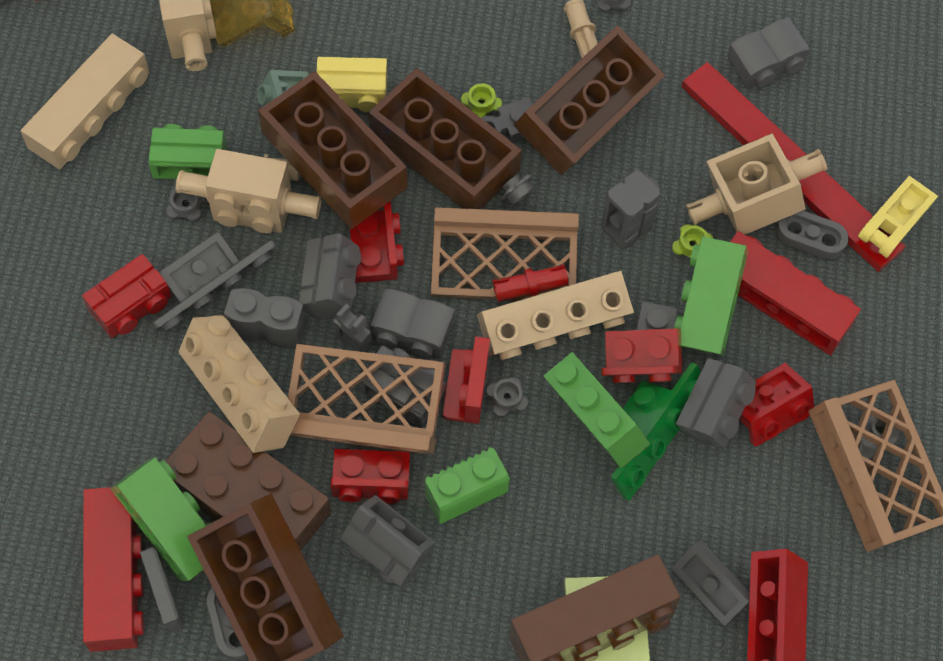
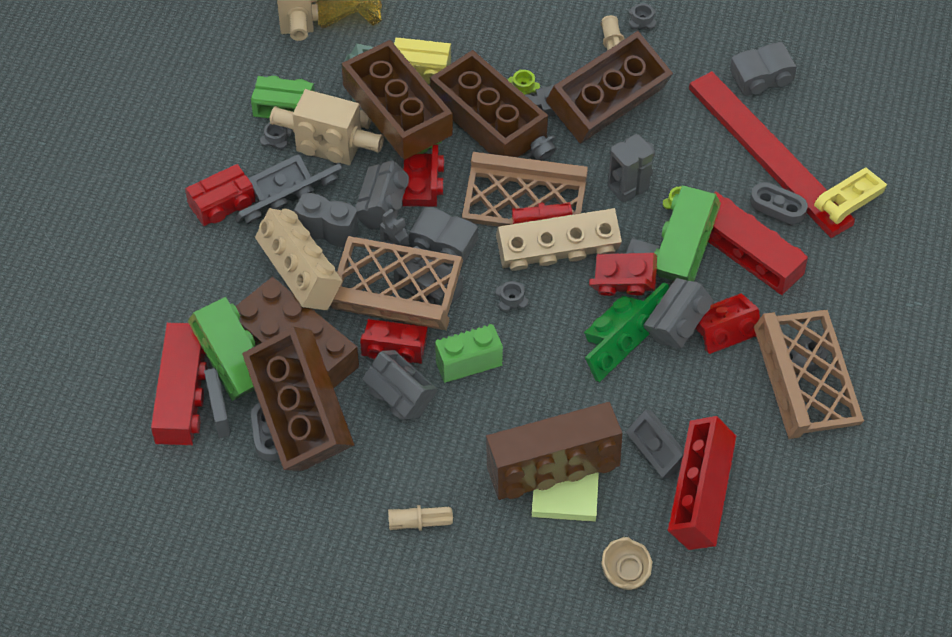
camera: 10 degrees right, 10 degrees down
tan brick [20,33,149,170] -> none
red bracket [443,336,490,424] -> none
bright green brick [544,352,650,468] -> none
tan brick [686,133,827,235] -> none

